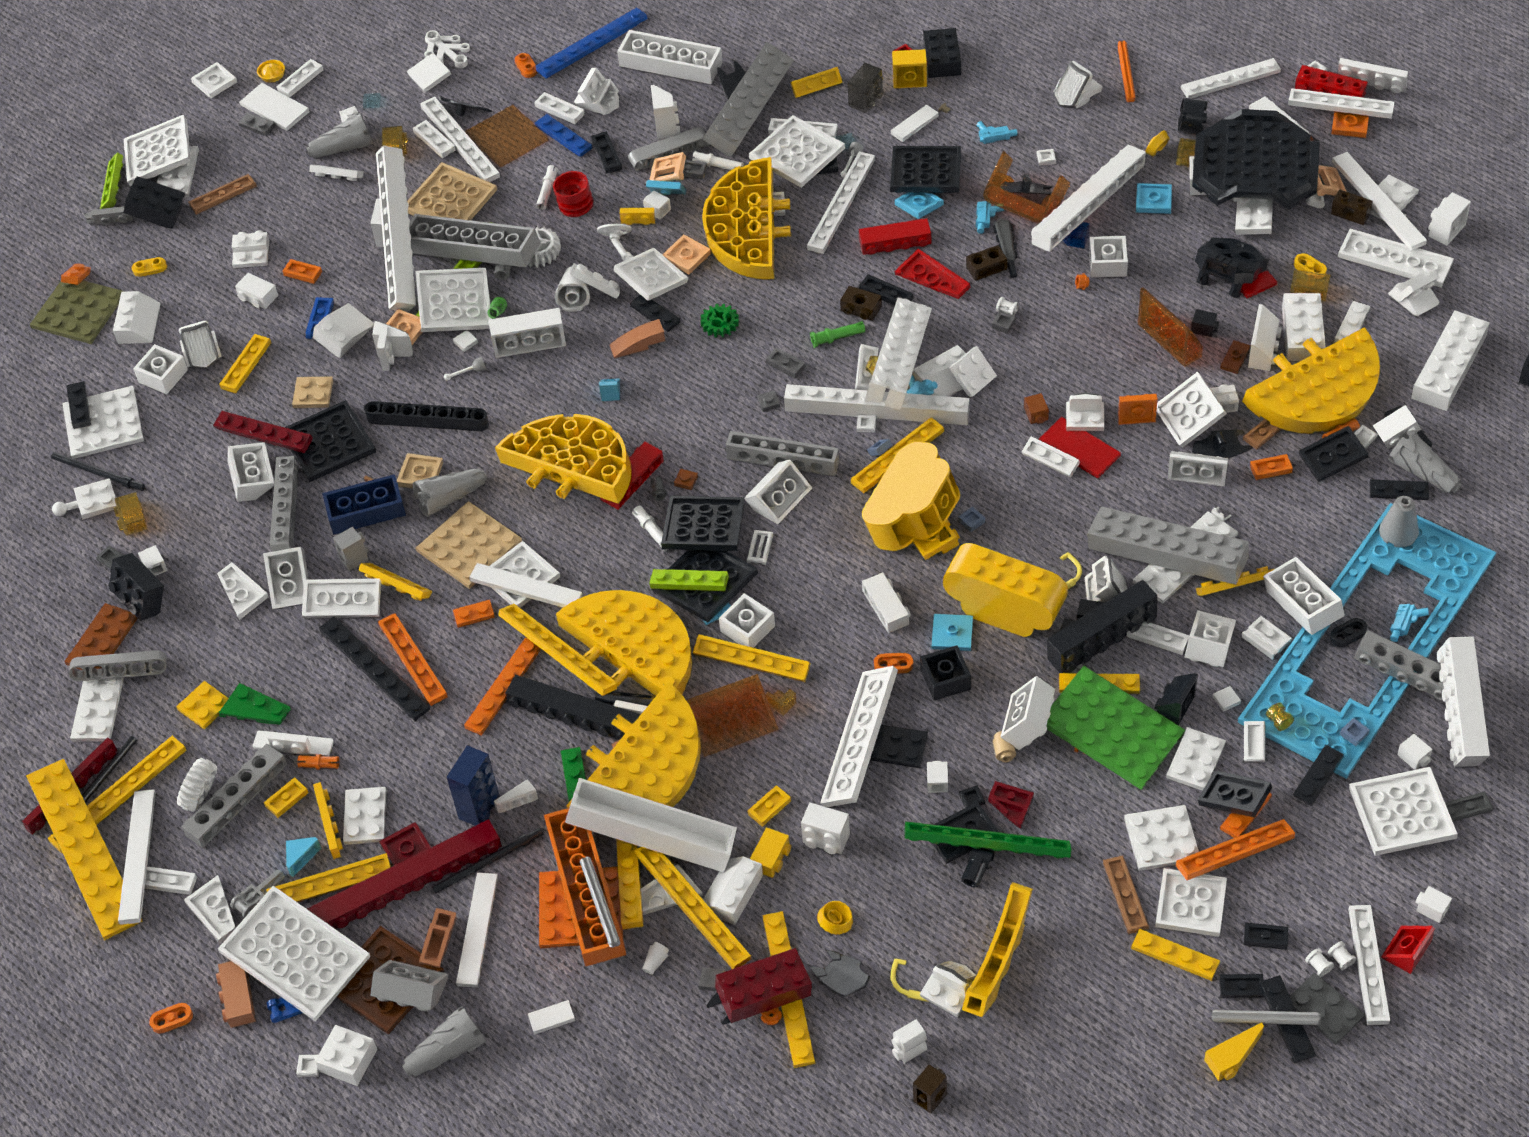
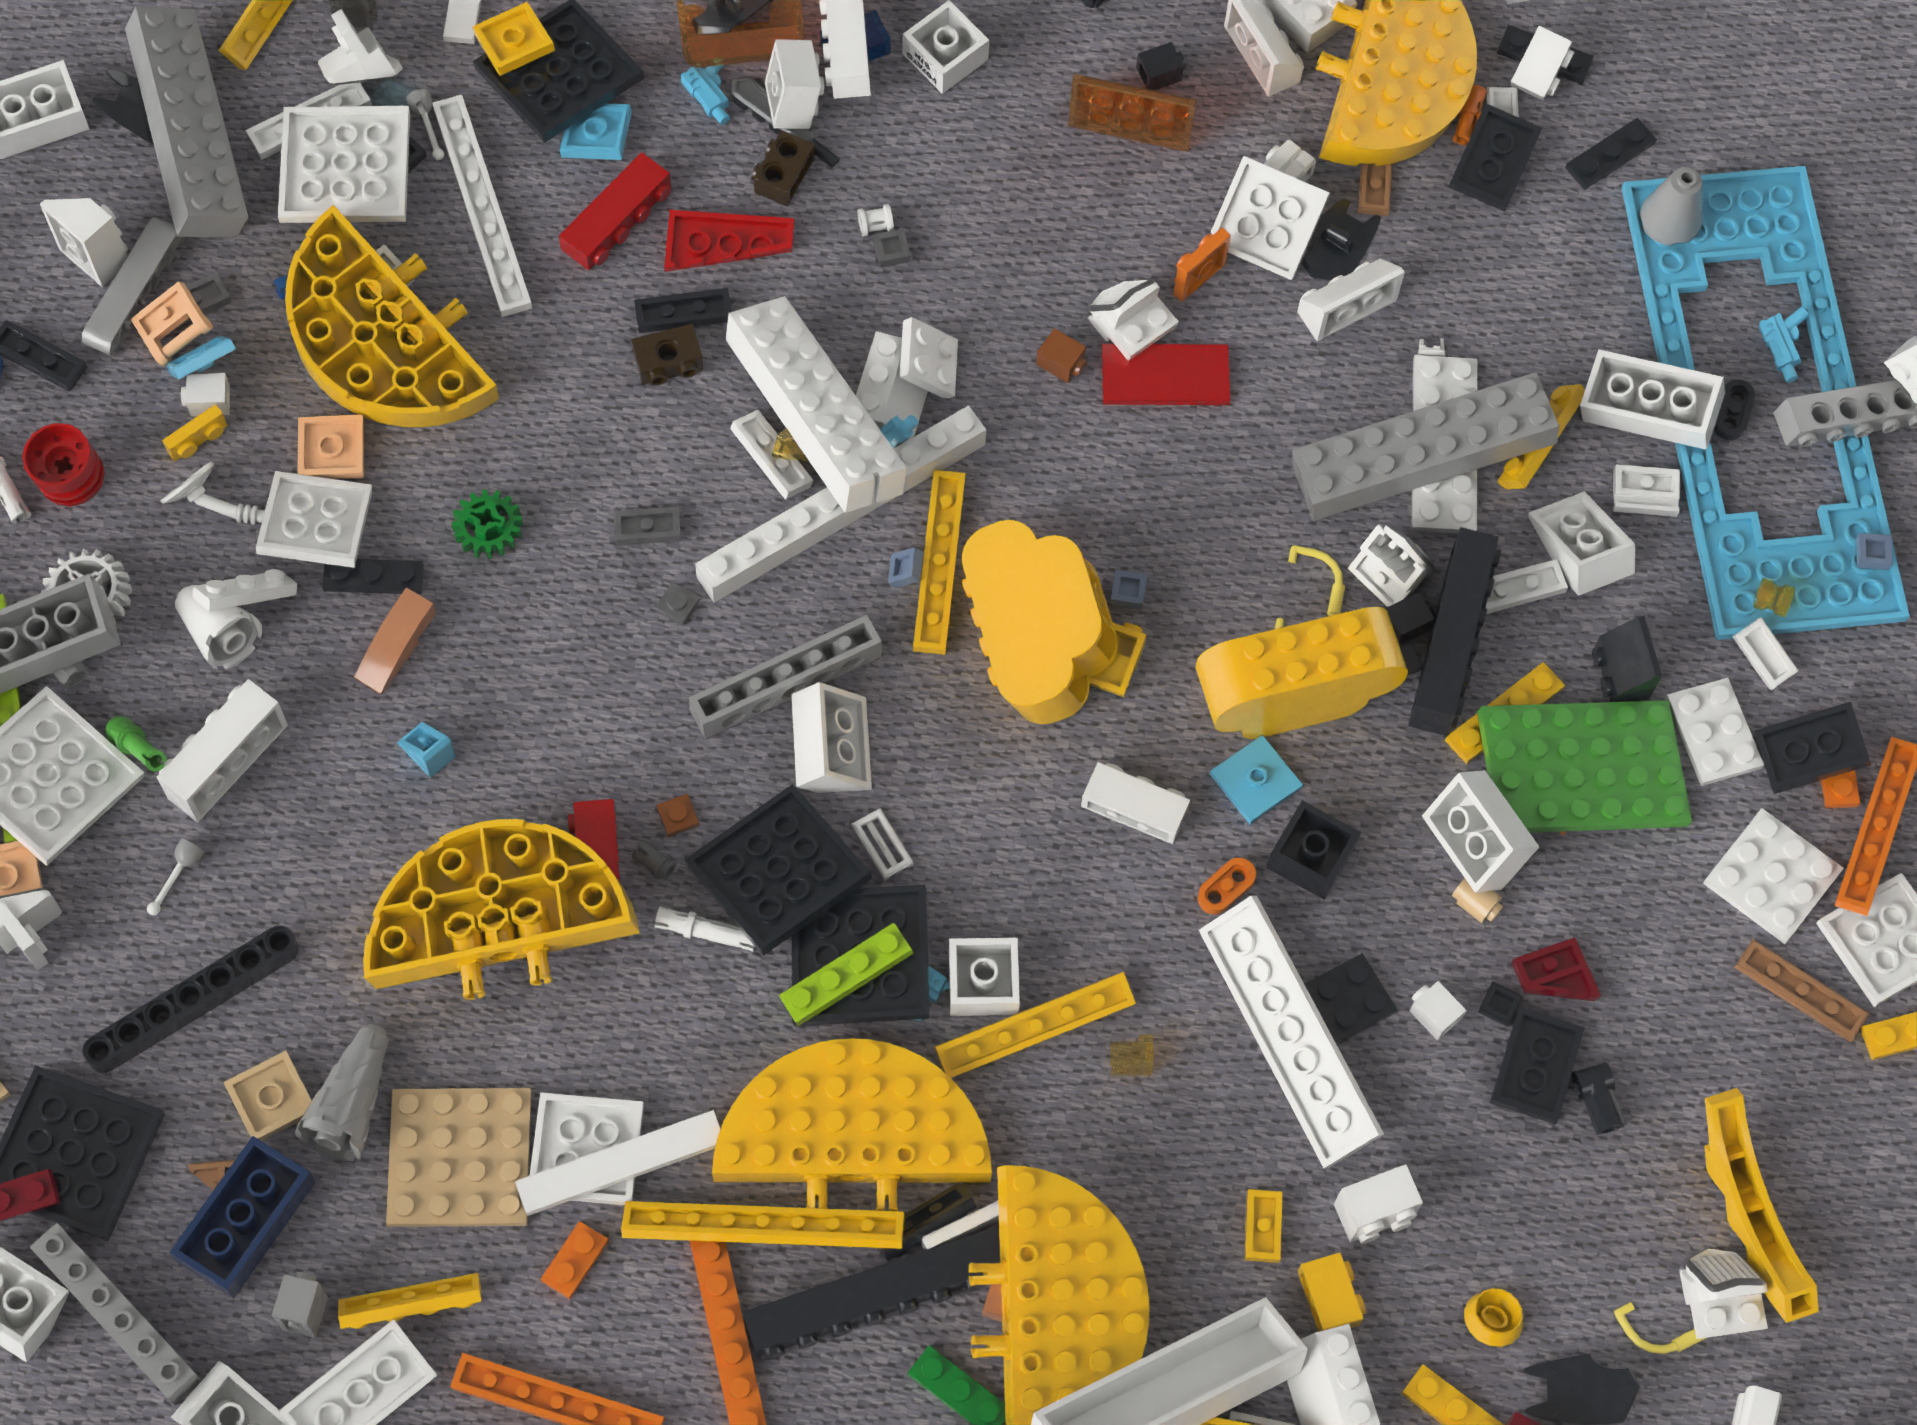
camera: 50 degrees left, 15 degrees up
white tile [453,330,478,352] -> none
clear orange slope [686,674,779,757] -> none
white pin [692,151,744,170] -> none
bright green pin [810,321,865,348] -> none
white tile [857,415,876,433] -> none
green plate [904,821,1072,859] -> none
white plate [1022,436,1080,478] -> none
orange plate [1075,273,1090,290] -> none
white tile [1213,686,1241,712] -> none
reddish brown plate [1220,340,1251,374] -> none
orange plate [1250,454,1293,480] -> none
black plate [1293,745,1344,806] -> none
light grey cone [1388,430,1462,494] -> none
none -> white piece [318,9,403,85]
none -> yellow plate [472,2,555,76]
none -> white brick [765,39,824,129]

